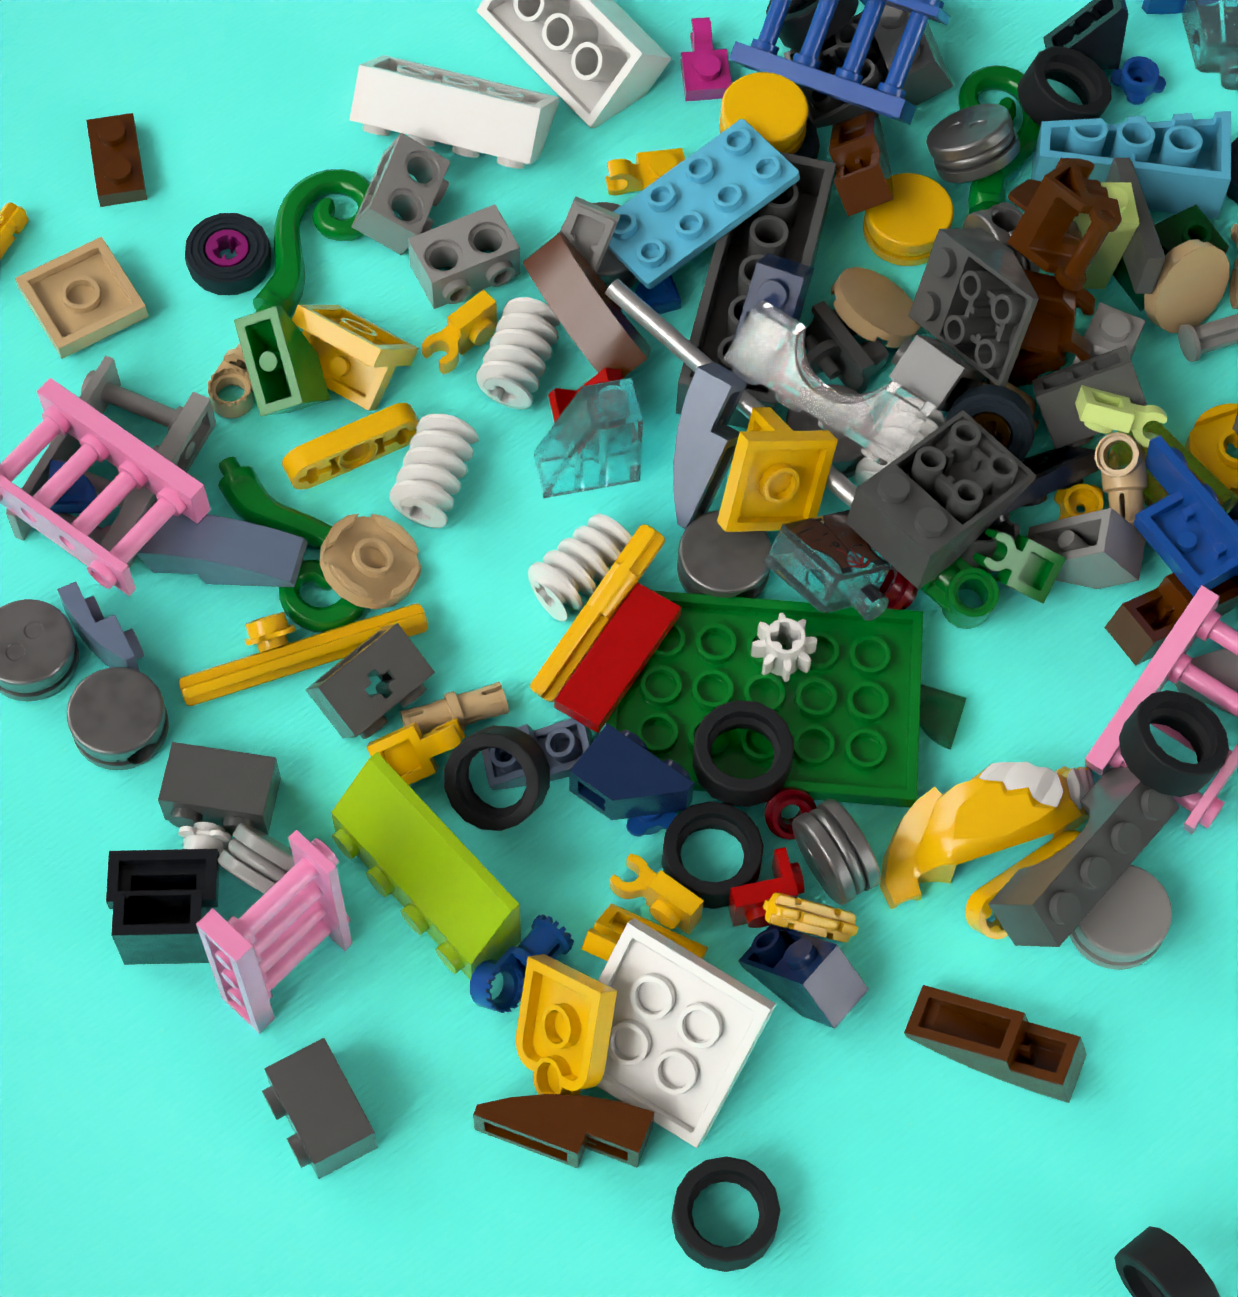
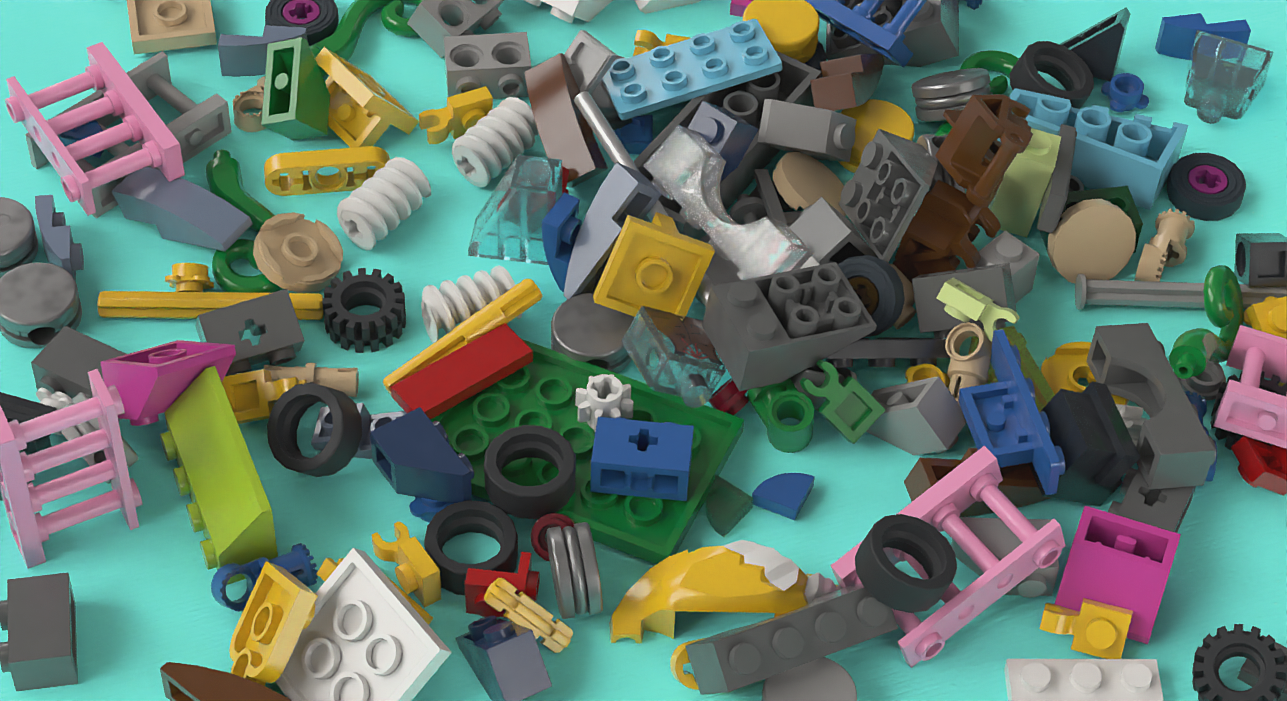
camera: 20 degrees right, 15 degrees down
none -> dark pink slope [101,340,236,426]
none -> sand blue slope [218,25,308,77]
none -> black tyre [322,268,406,353]
none -> blue slope [542,192,582,292]
none -> blue brick [590,417,694,501]
none -> blue tile [751,473,815,521]
none -> light grey slope [758,99,856,162]

